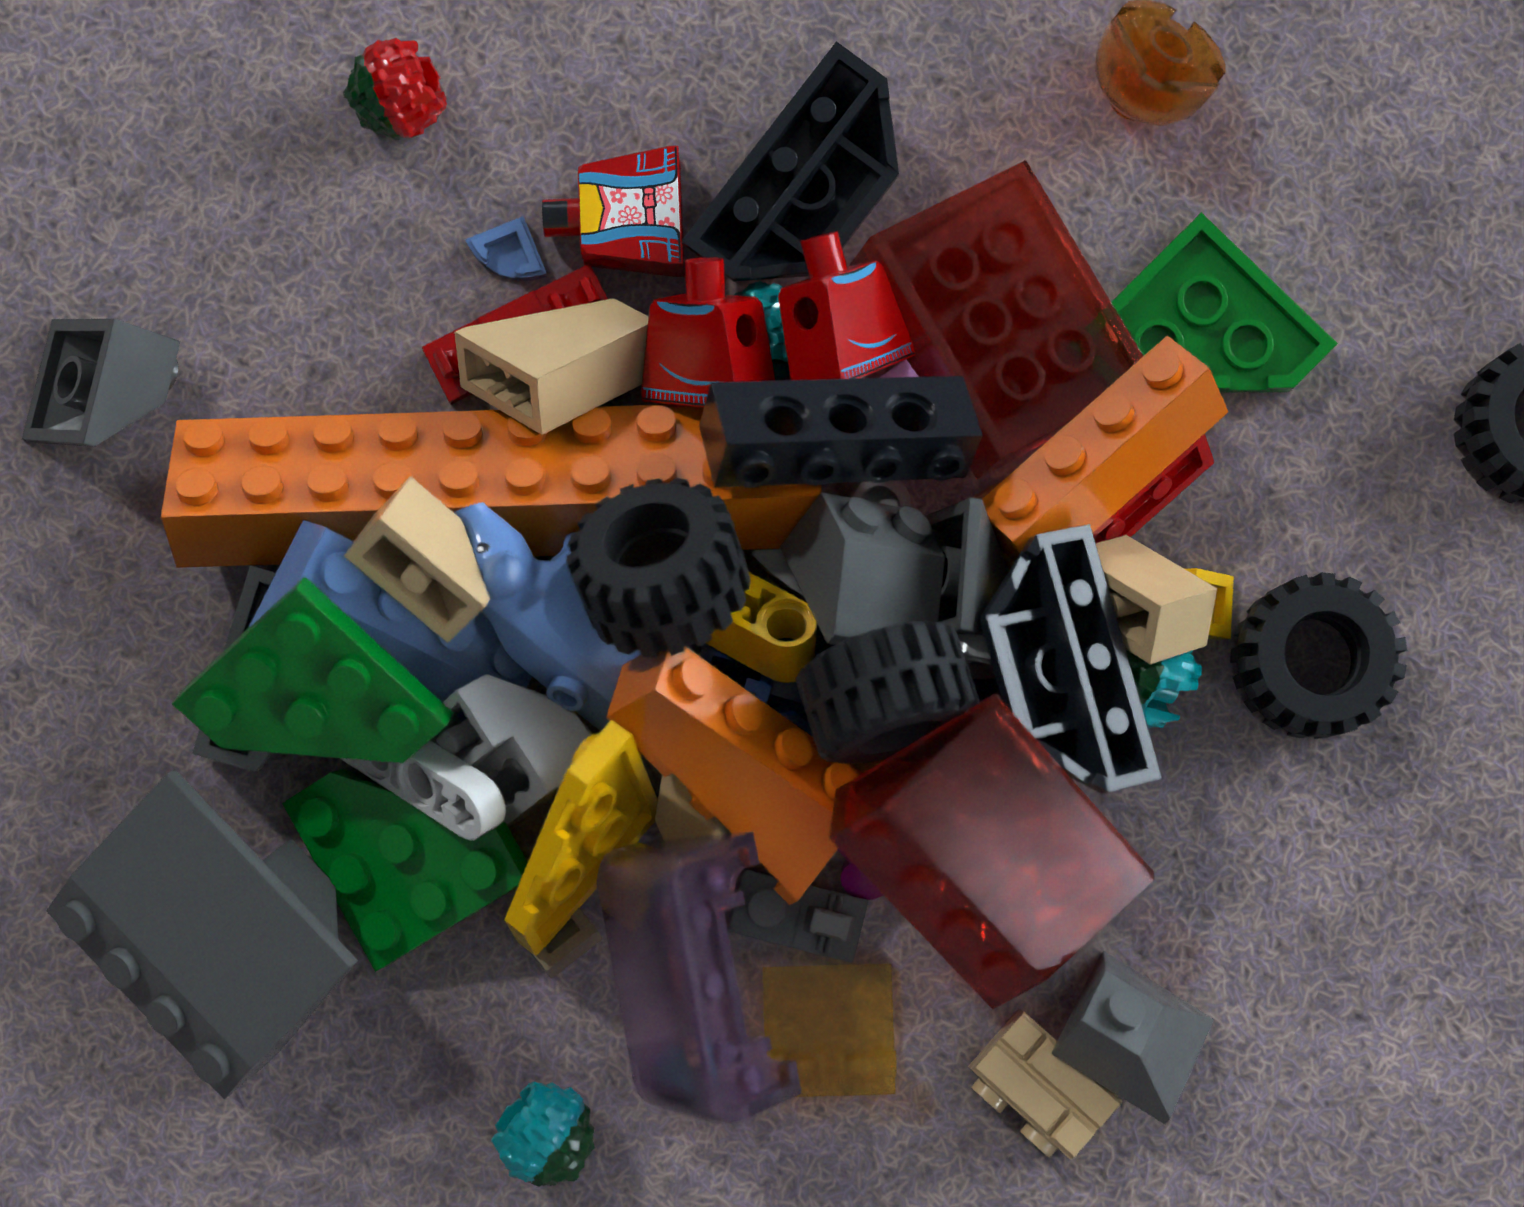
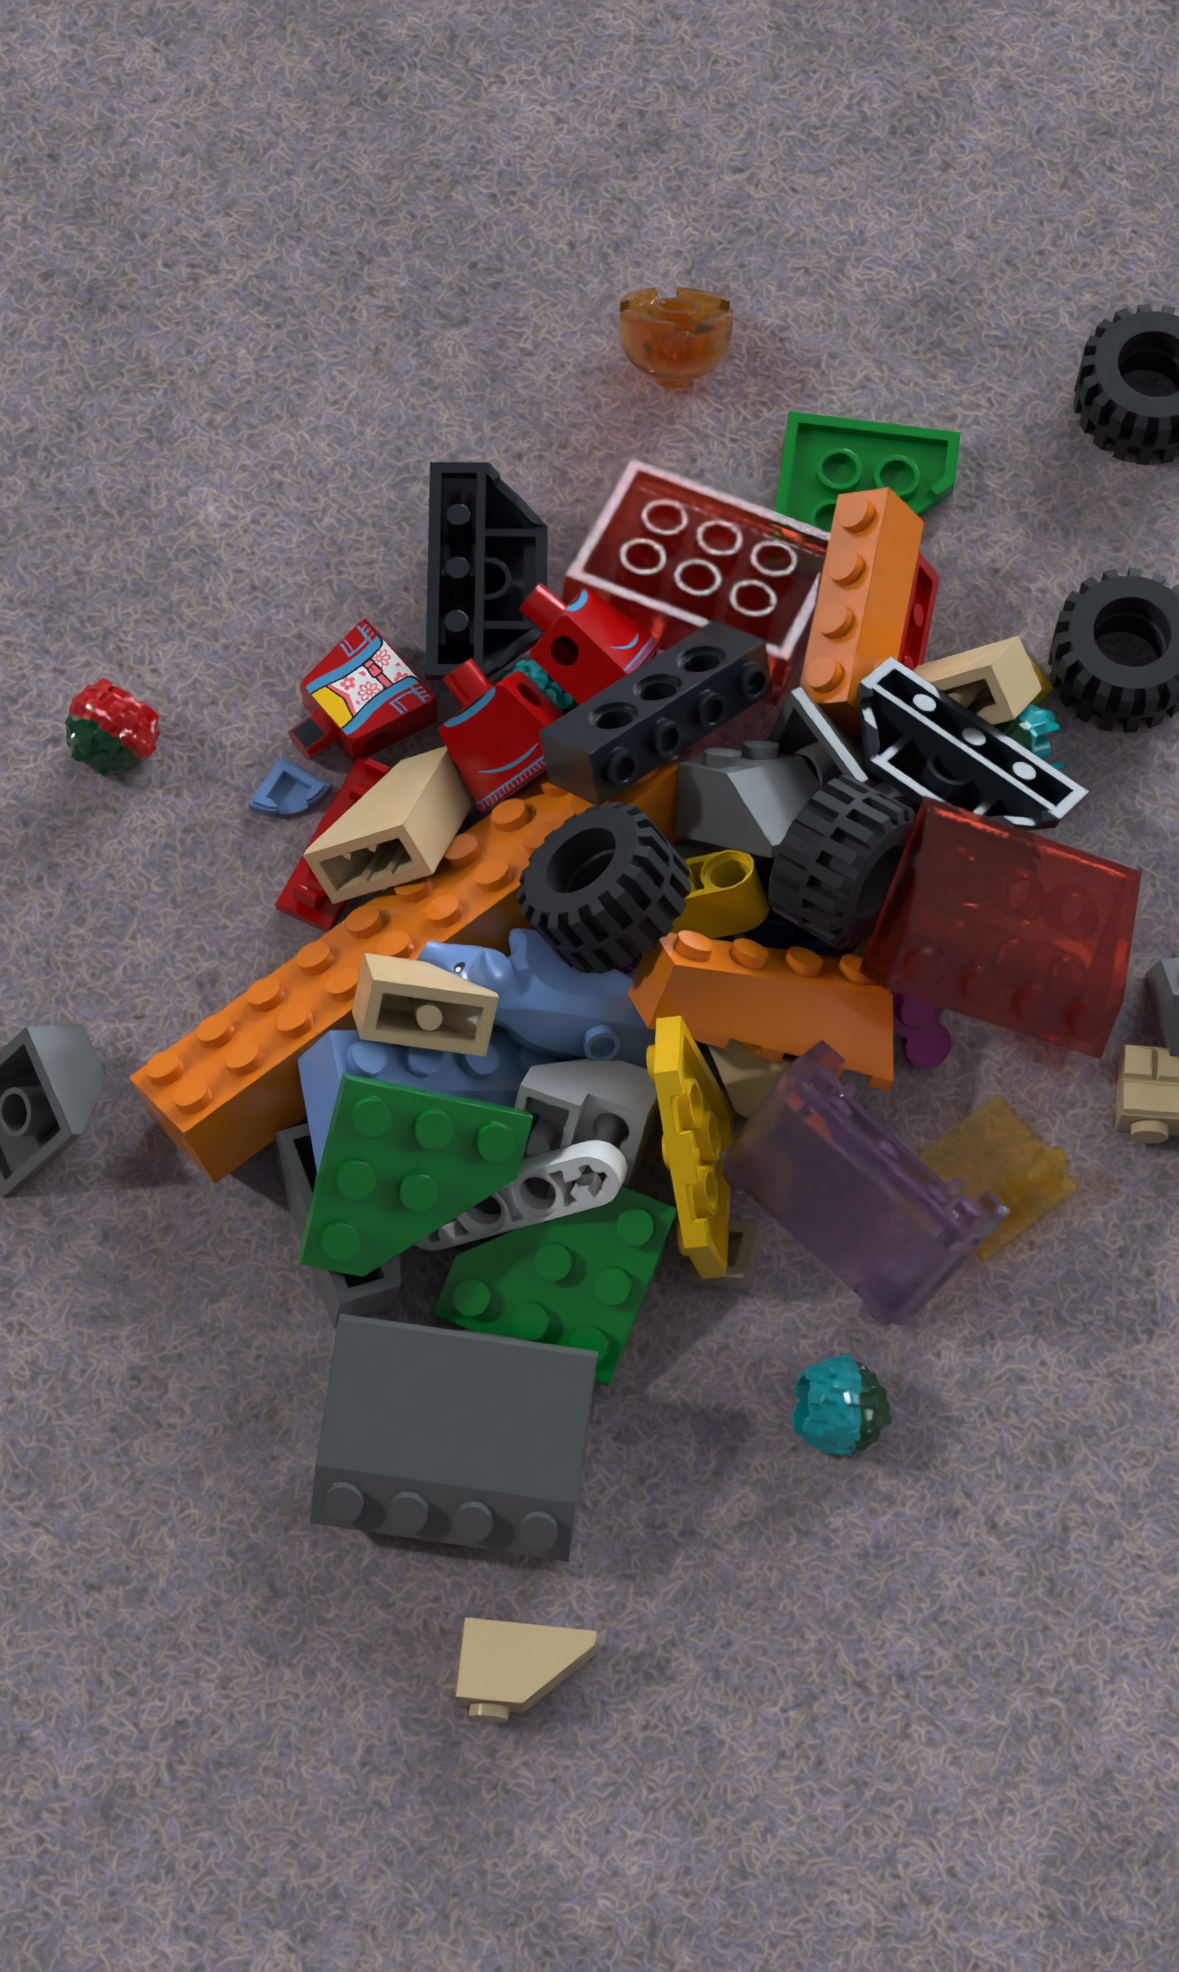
camera: 40 degrees left, 15 degrees down
dark grey hinge [728,869,869,963] -> none
none -> tan slope [456,1617,596,1723]

